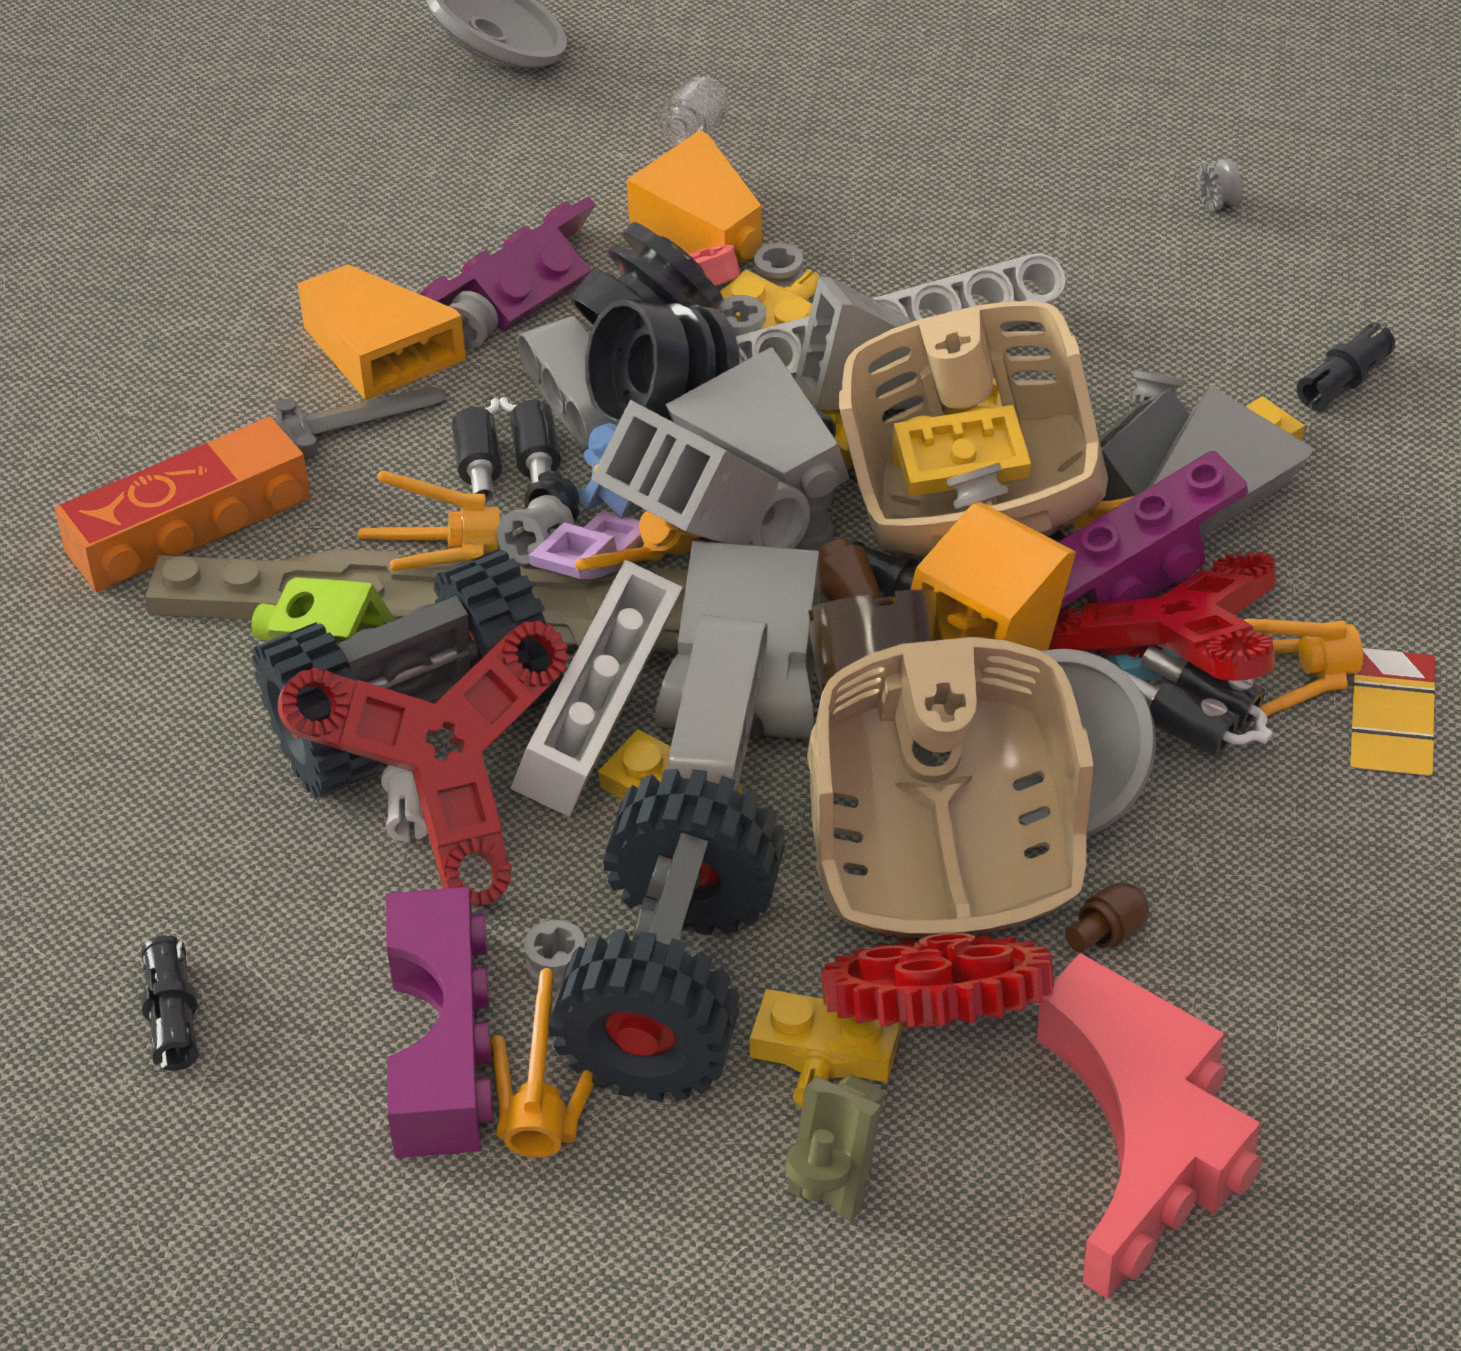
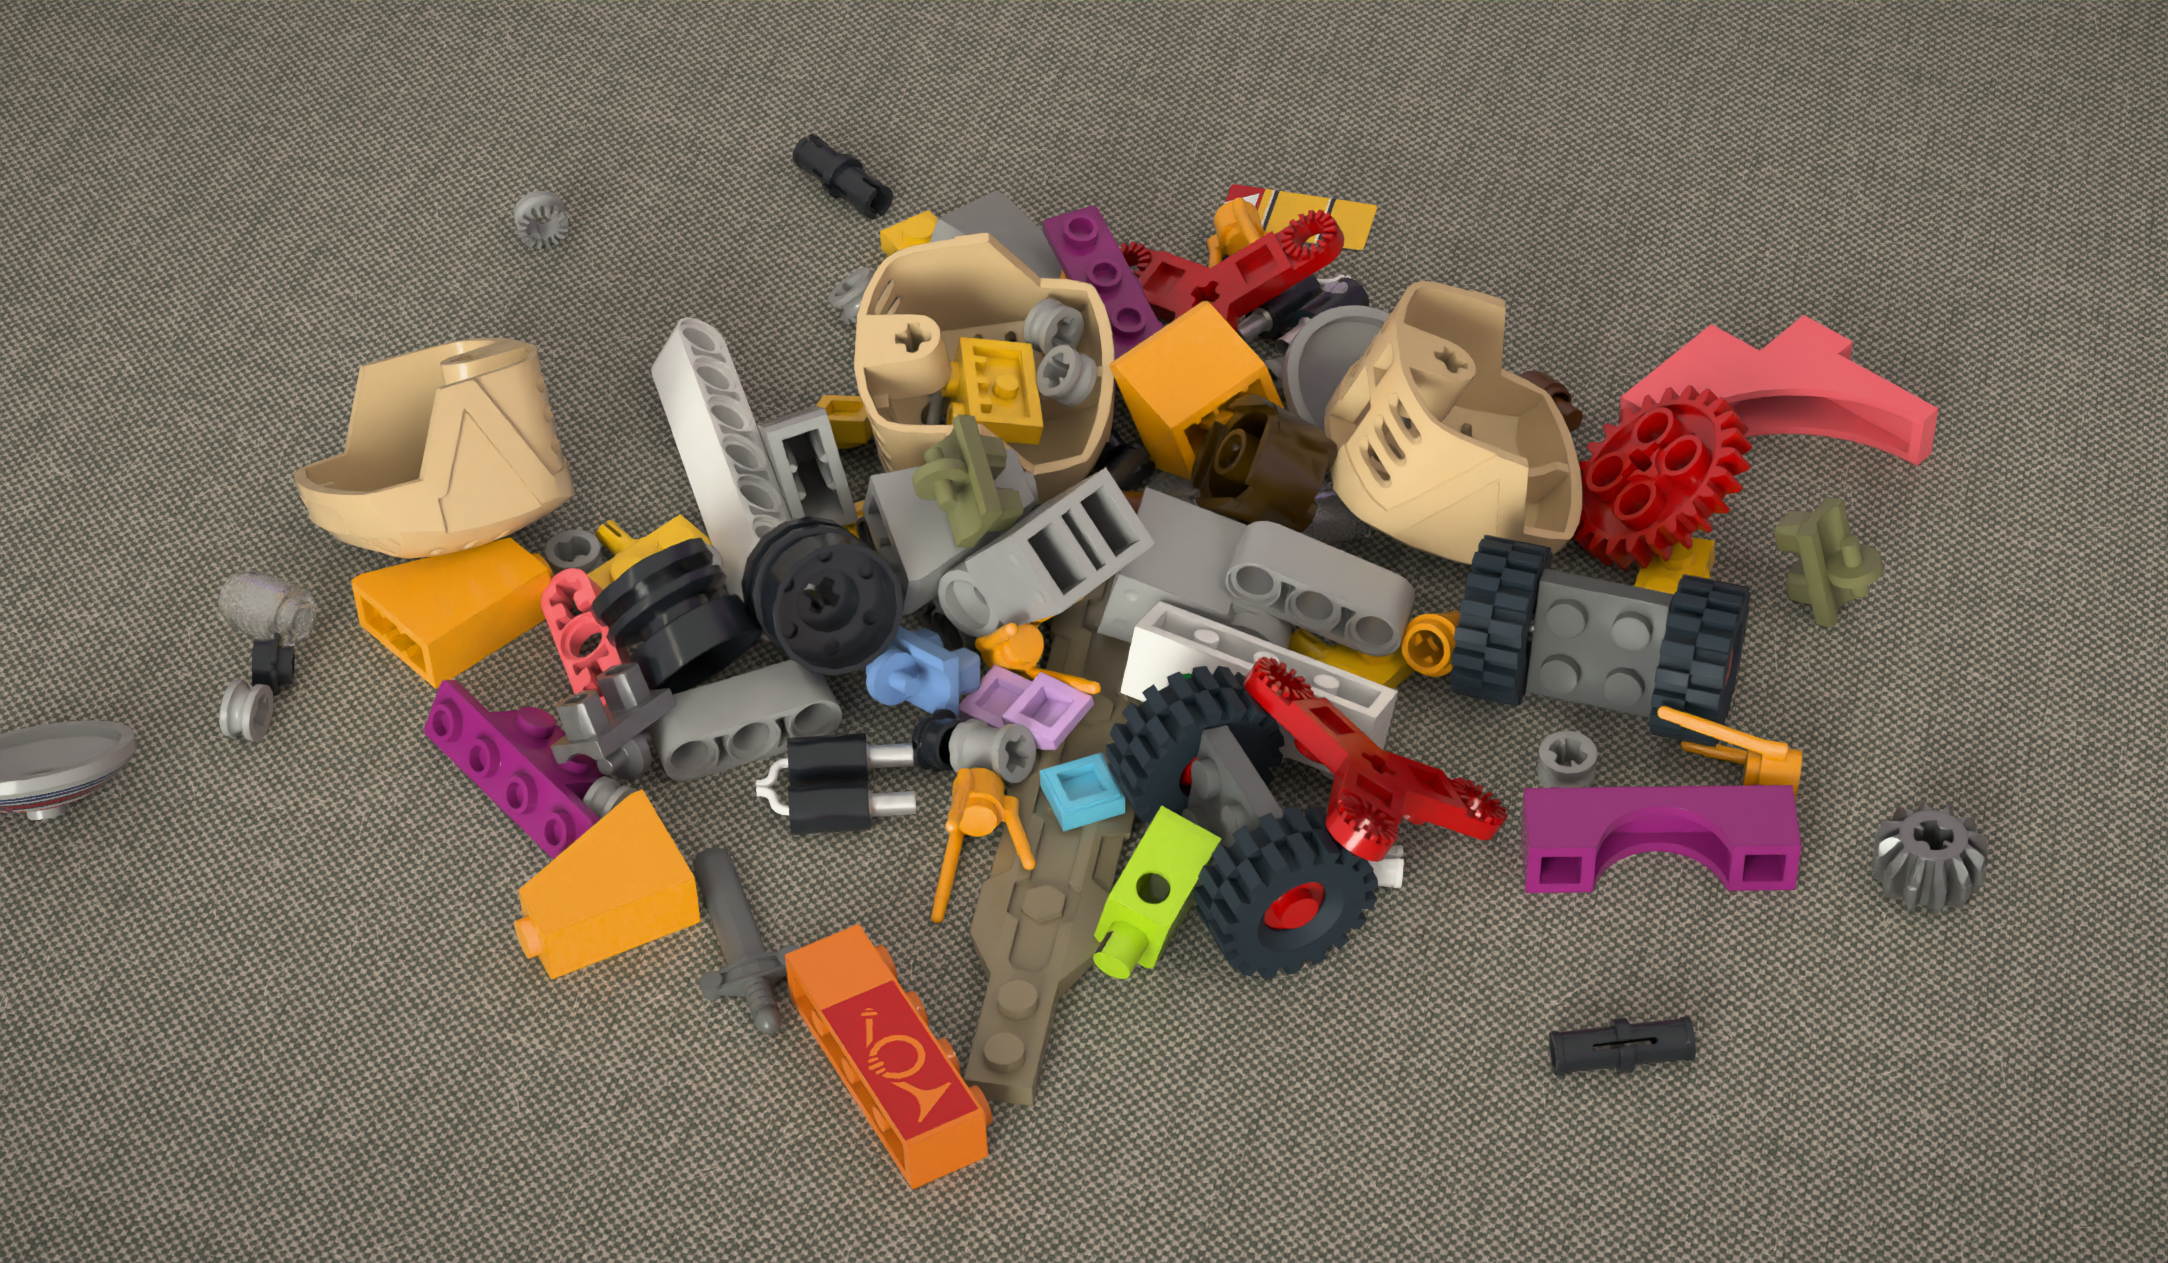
camera: 85 degrees left, 0 degrees up
none -> light grey bush [219,679,274,742]
none -> black plate [252,633,295,696]
none -> tan piece [294,338,576,559]
none -> flat silver hips [550,662,677,781]
none -> olive hips [912,414,1024,548]
none -> light grey bush [1023,298,1084,355]
none -> flat silver gear [1871,800,1989,916]

